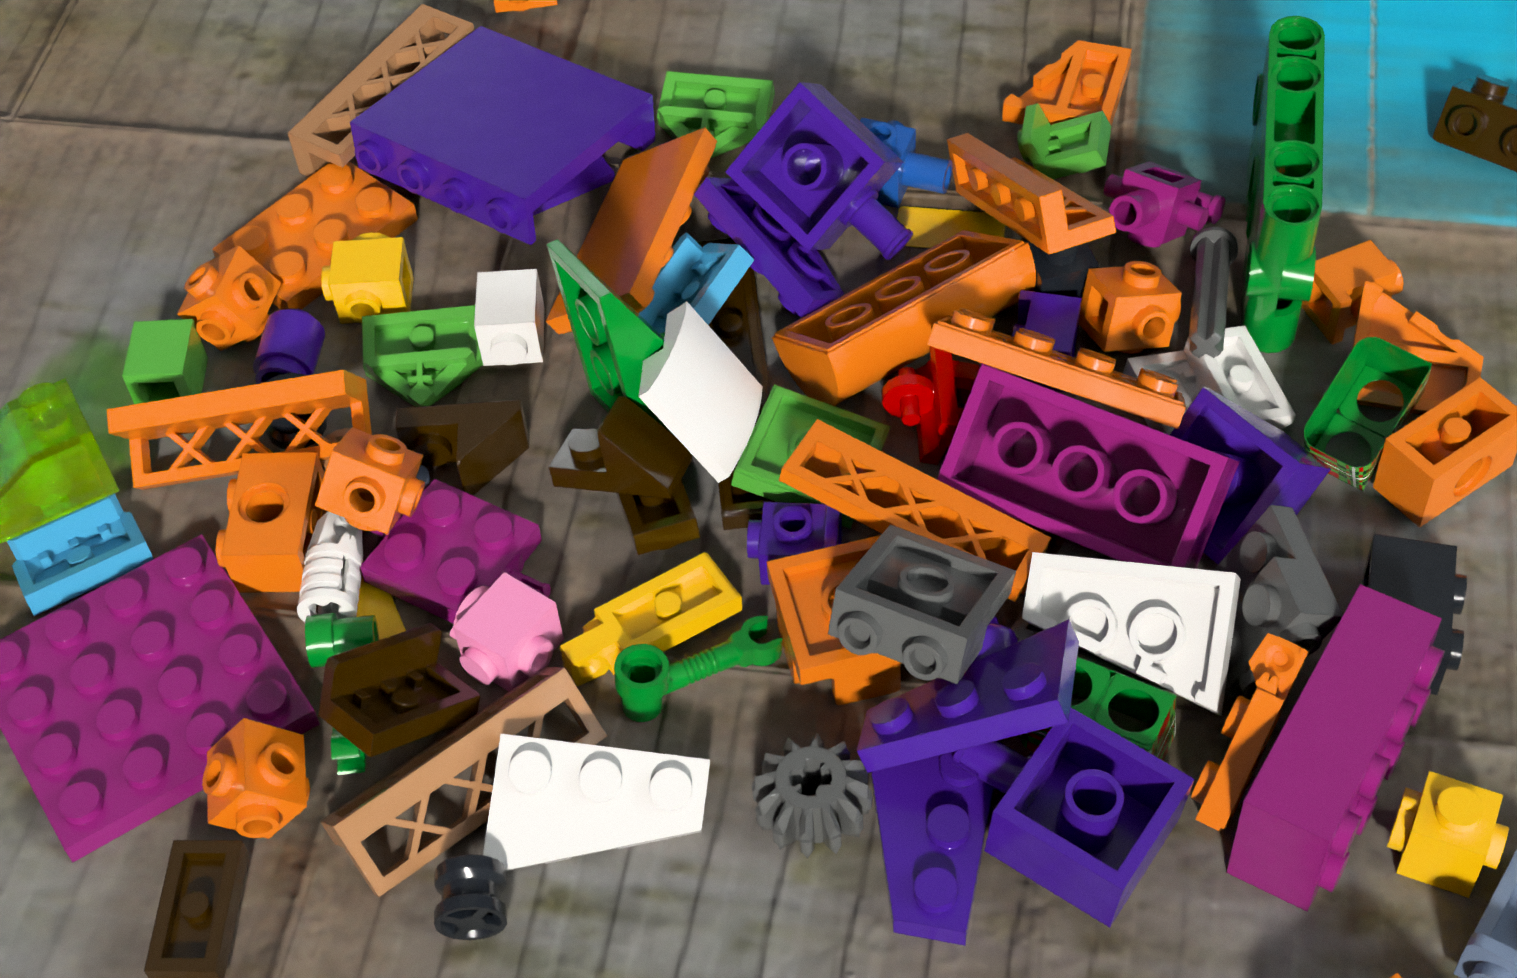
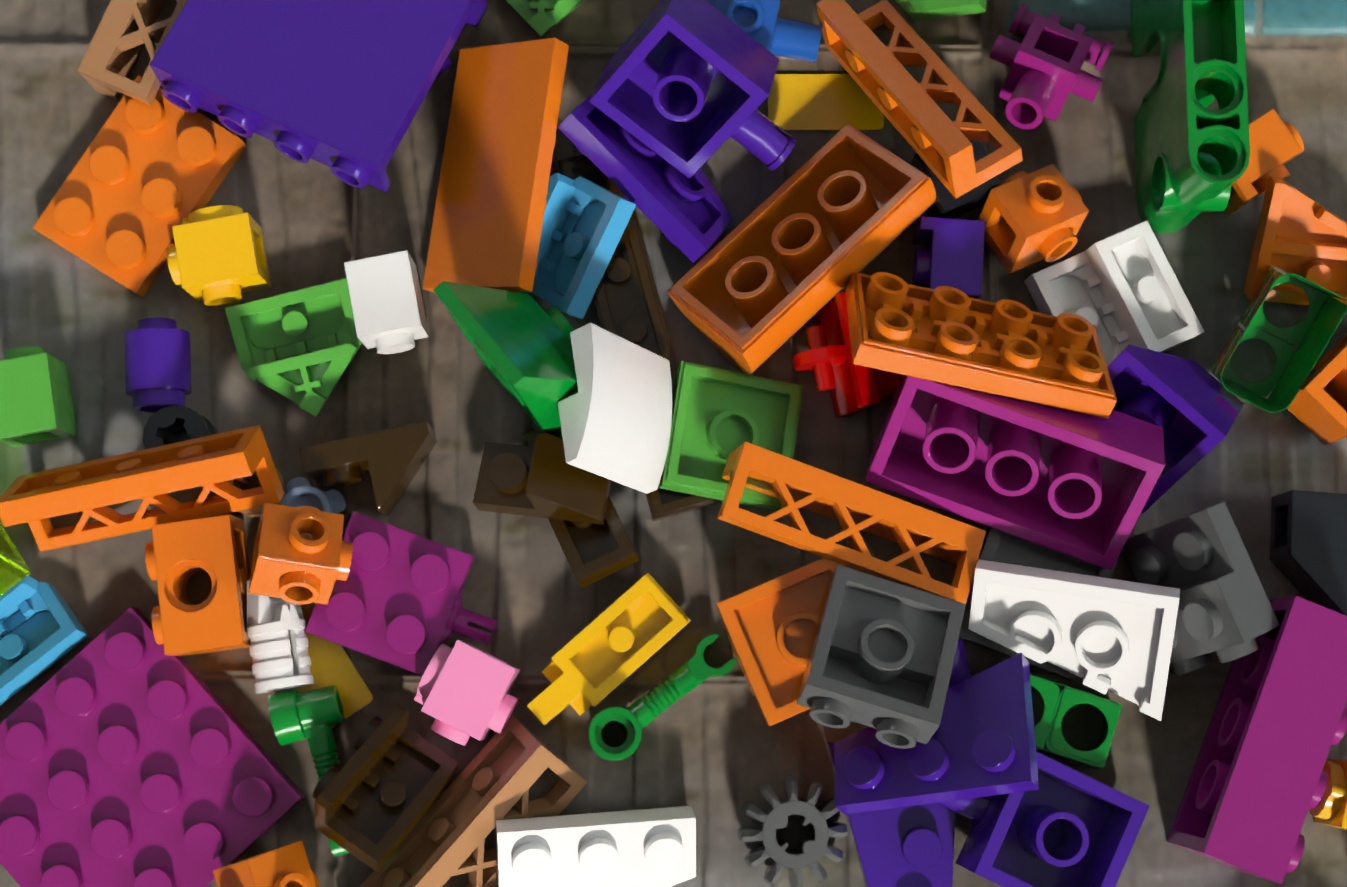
camera: 15 degrees left, 30 degrees up
orange brick [177,245,281,351] -> none
dark purple brick [747,502,843,585] -> none
dark grey axle [1189,227,1239,358] -> none
orange hinge [1191,633,1309,831] -> none

